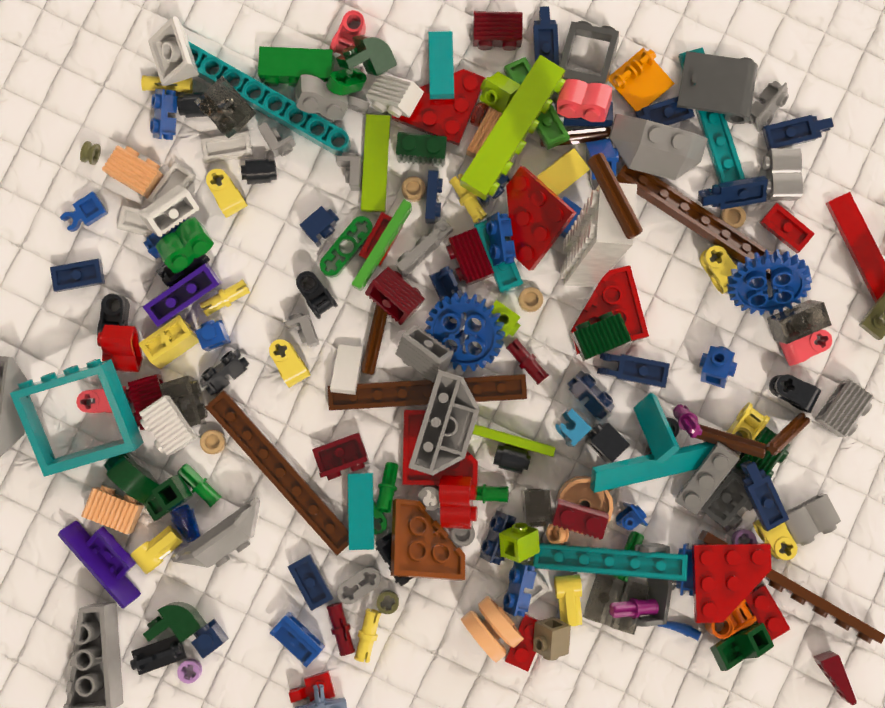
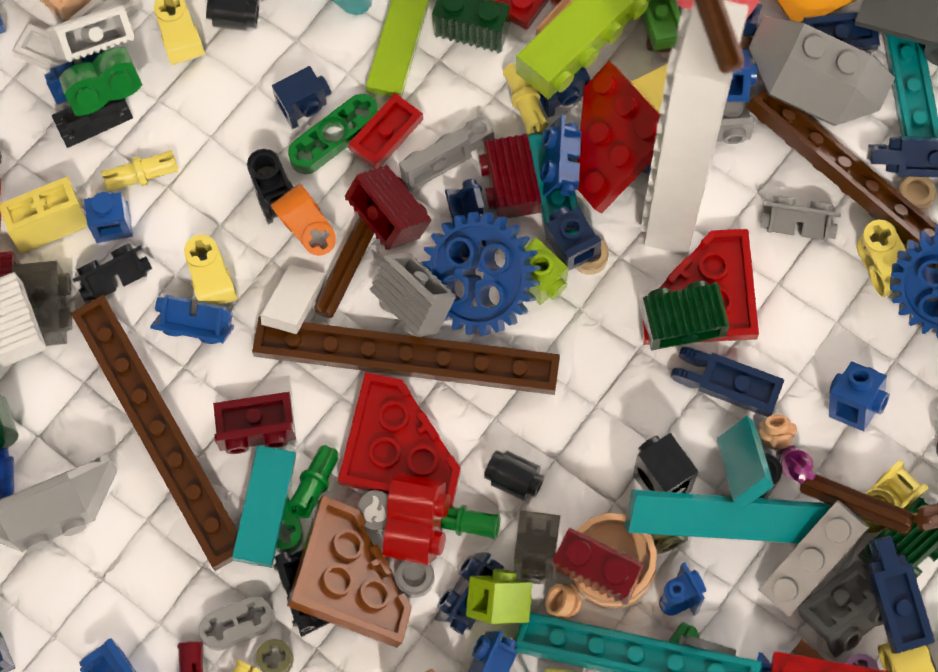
camera: 15 degrees right, 15 degrees down
dark purple brick [143,263,222,327] -> none
green axle [177,463,222,508] -> none
tan tile [200,430,226,454] -> none
light grey bracket [284,312,320,348] -> none
dark blue plate [287,554,334,611] -> none
light grey bracket [336,152,362,191] -> none
bright green tile [352,199,412,292] -> none
tan tile [401,176,426,202] -> none
light grey wedge [408,370,480,475] -> none
dark blue plate [425,170,443,224] -> none
lime tile [472,424,556,457] -> none
dark red pin [506,338,549,385] -> none
dark azure hinge [555,408,592,447] -> none
dark blue hinge [567,370,615,420] -> none
none -> blue hinge [150,294,235,344]
none -> orange piece [270,183,336,256]
none -> dark blue brick [545,207,601,271]
none -> light nougat plate [758,414,797,450]
none -> light grey hinge [760,195,841,242]

